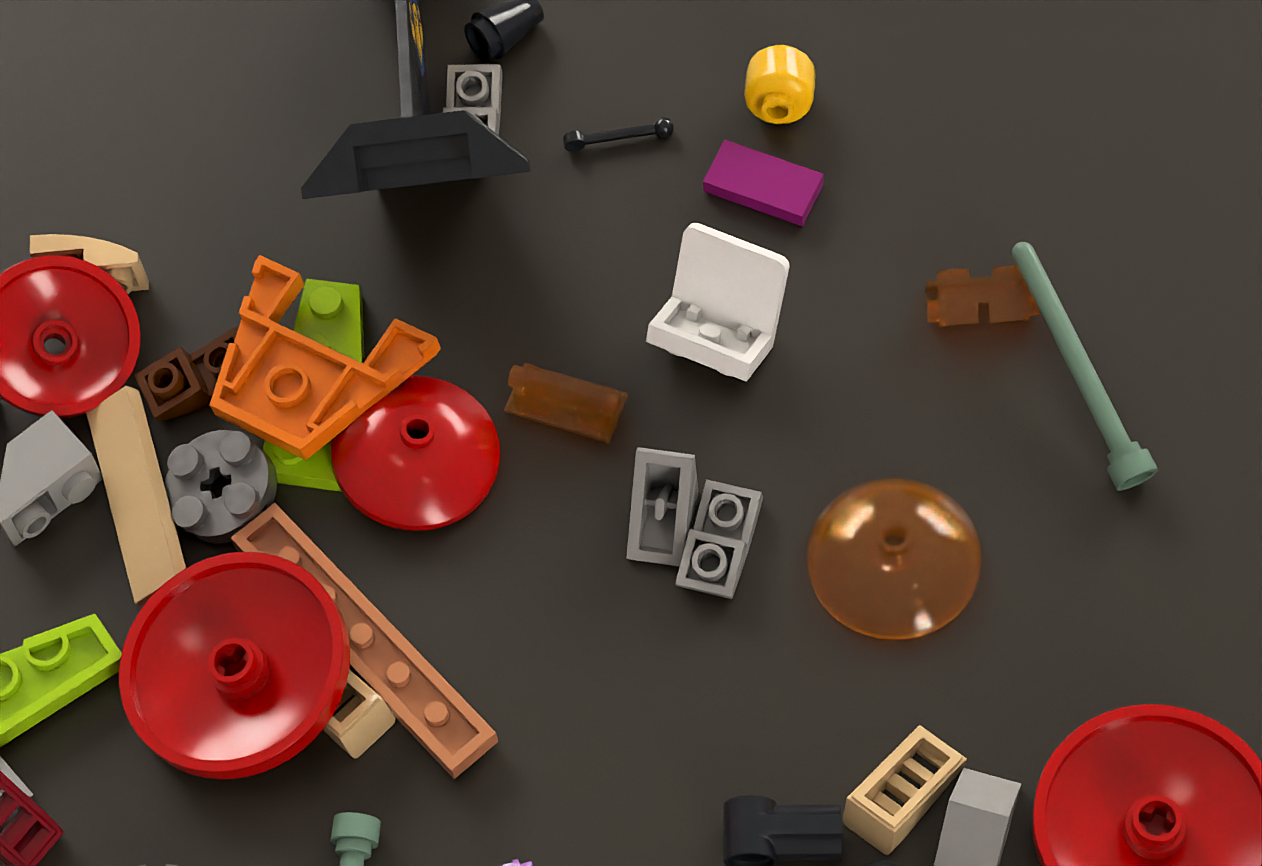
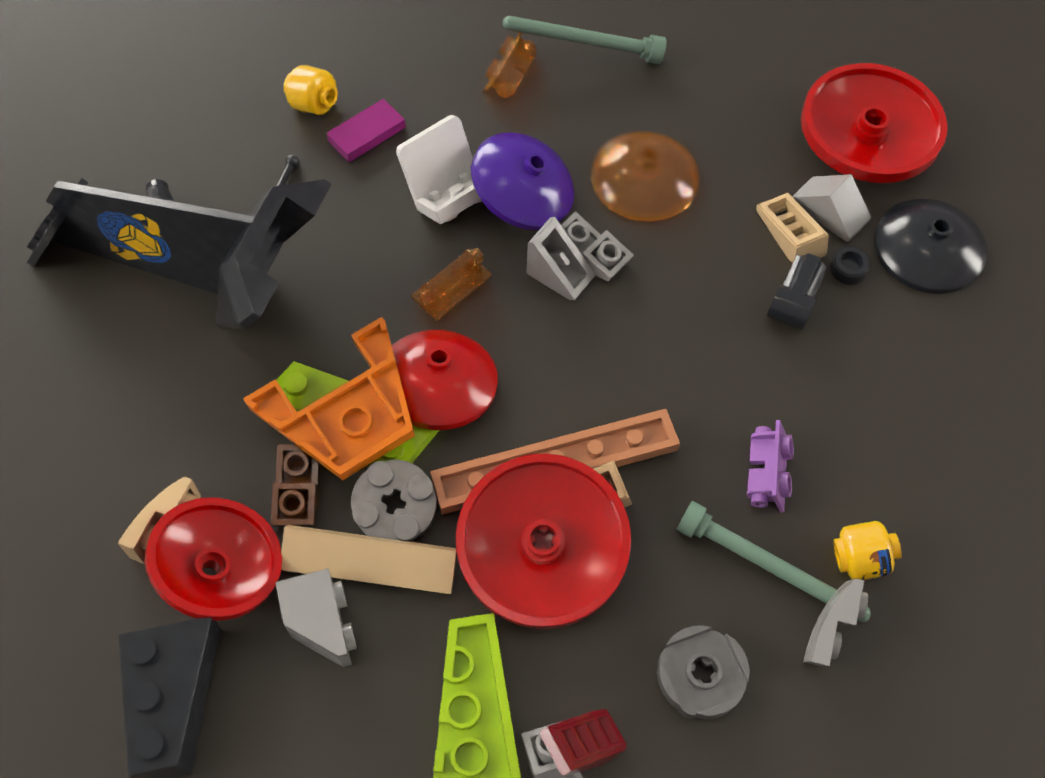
camera: 75 degrees left, 0 degrees up
none -> dark purple dish [471,132,574,230]

